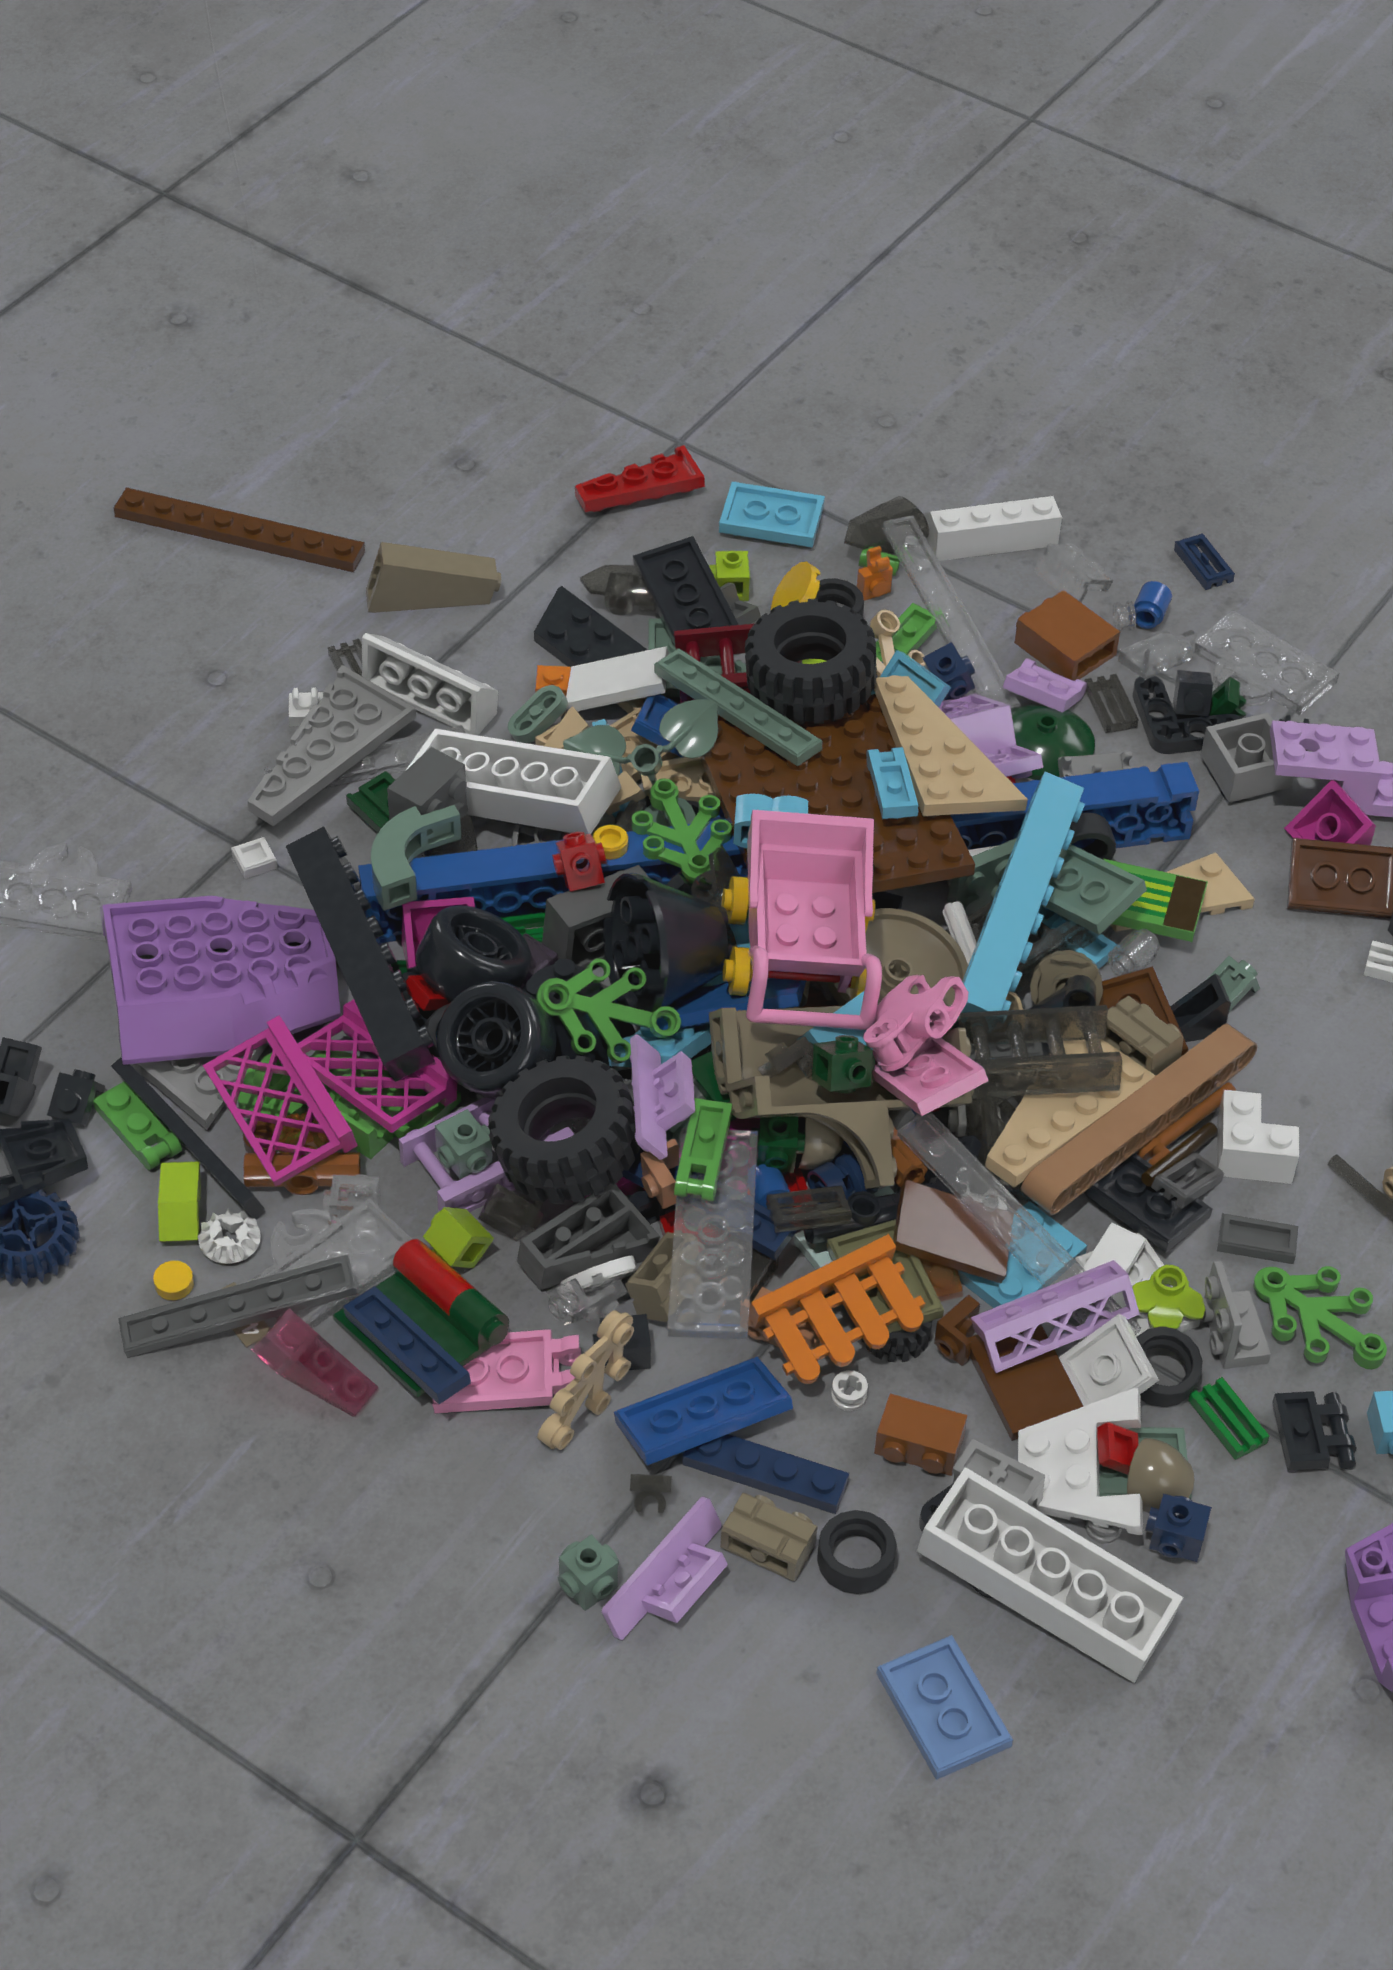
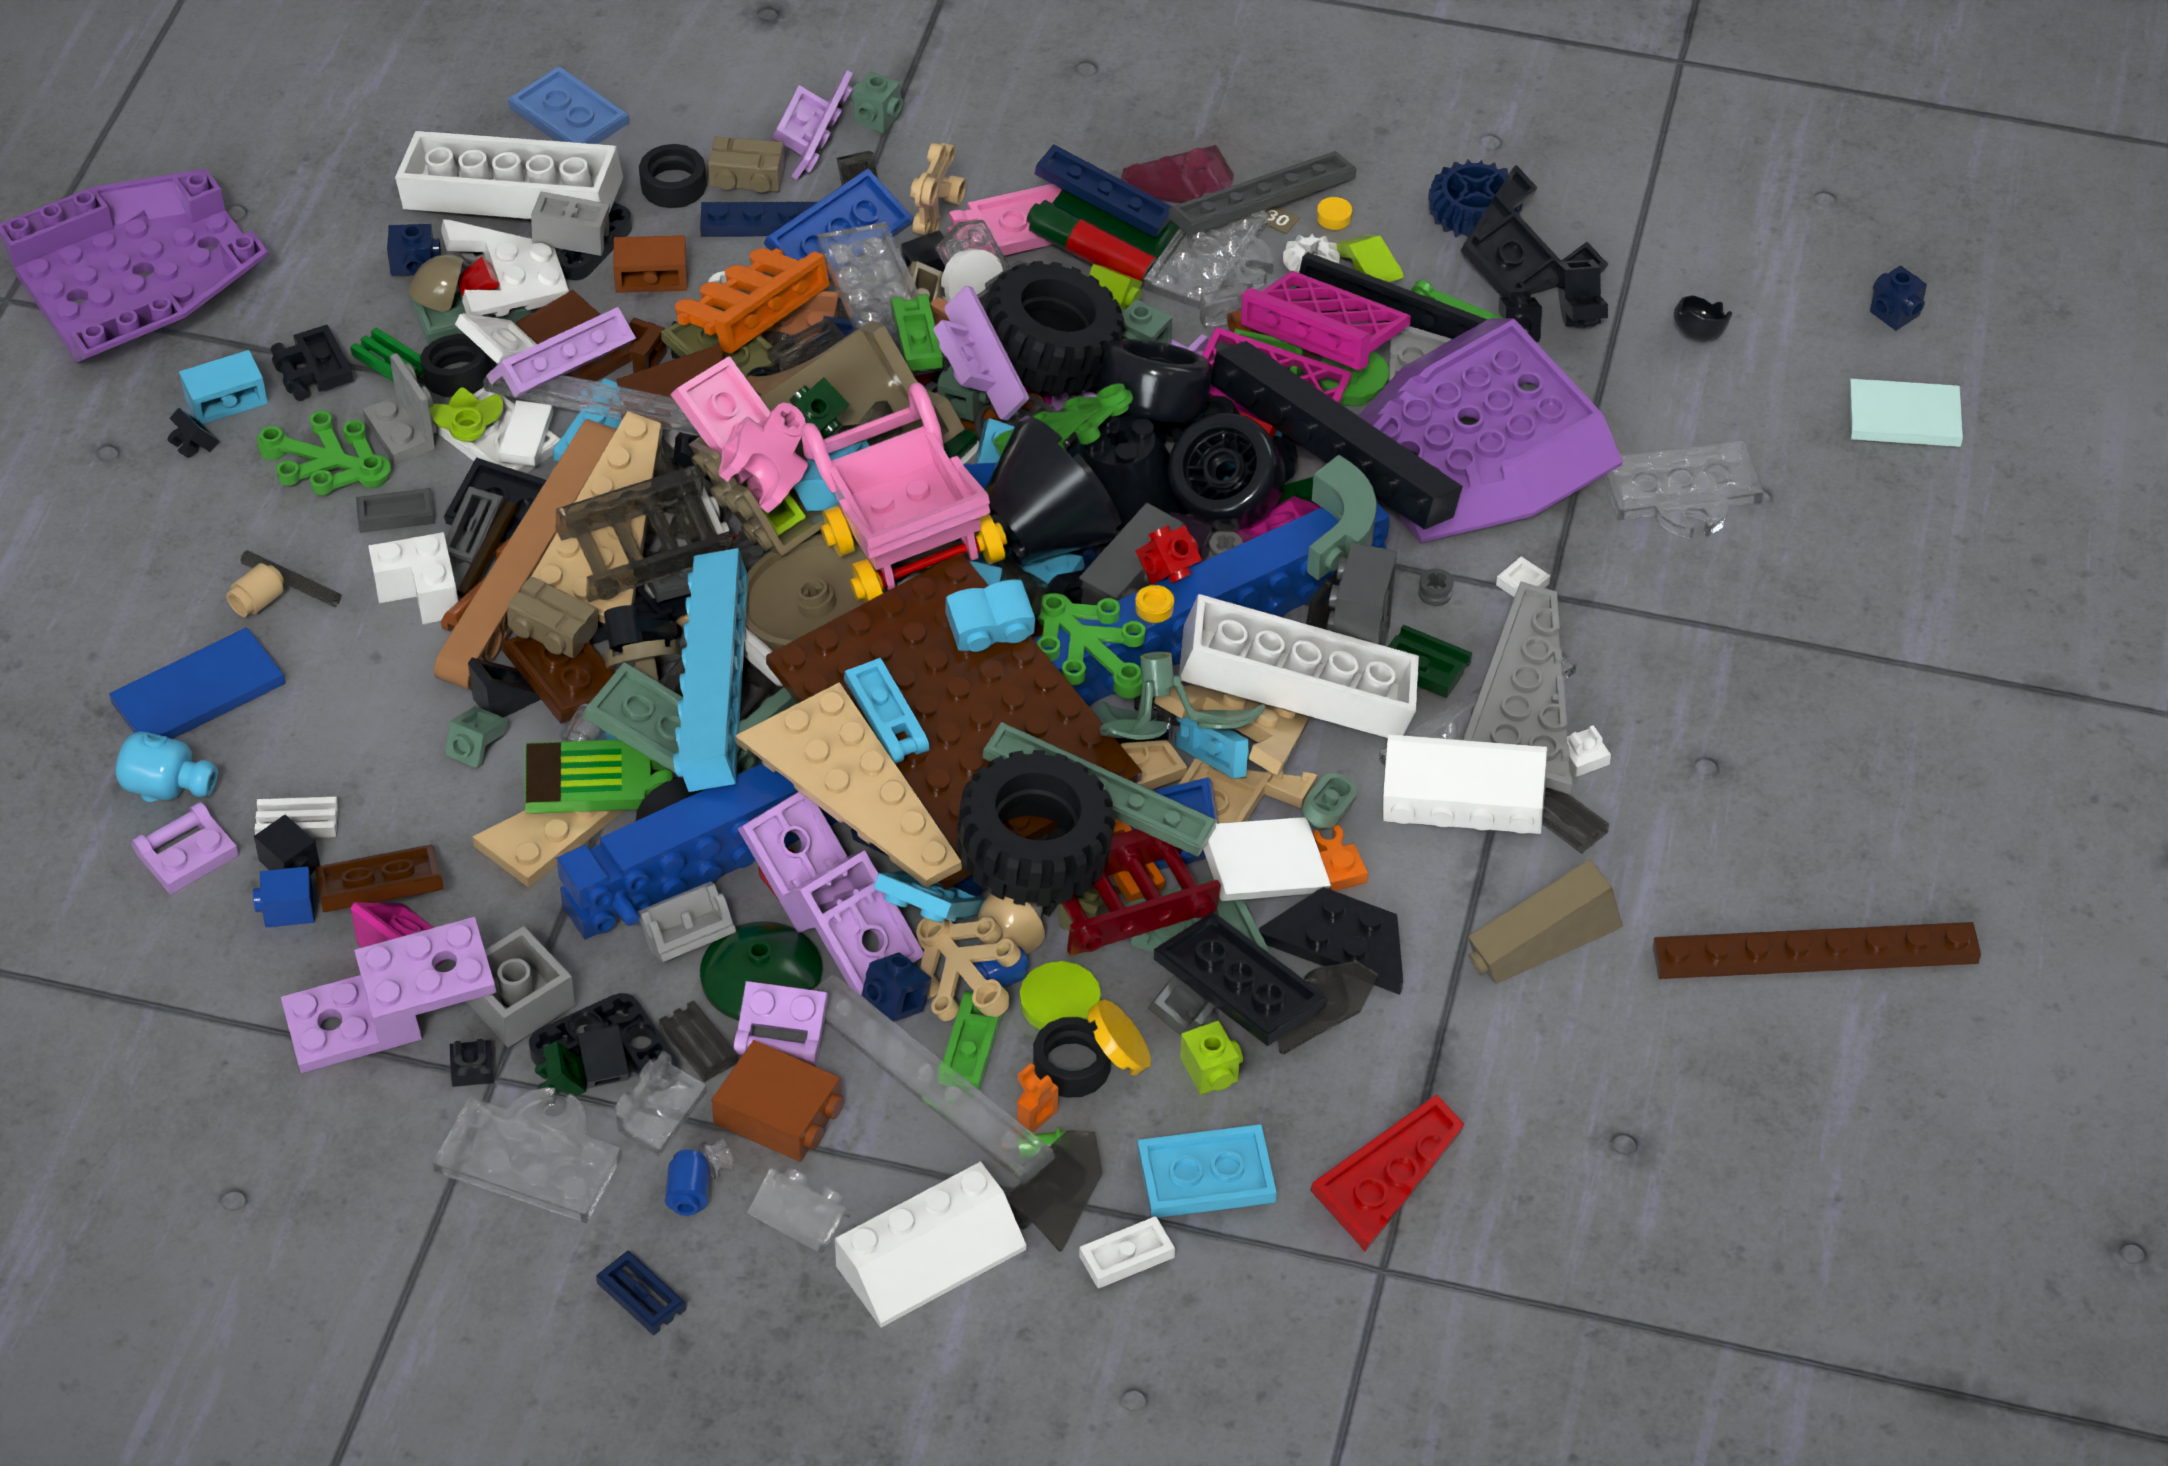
camera: 160 degrees right, 0 degrees up
none -> white plate [1079,1216,1175,1289]

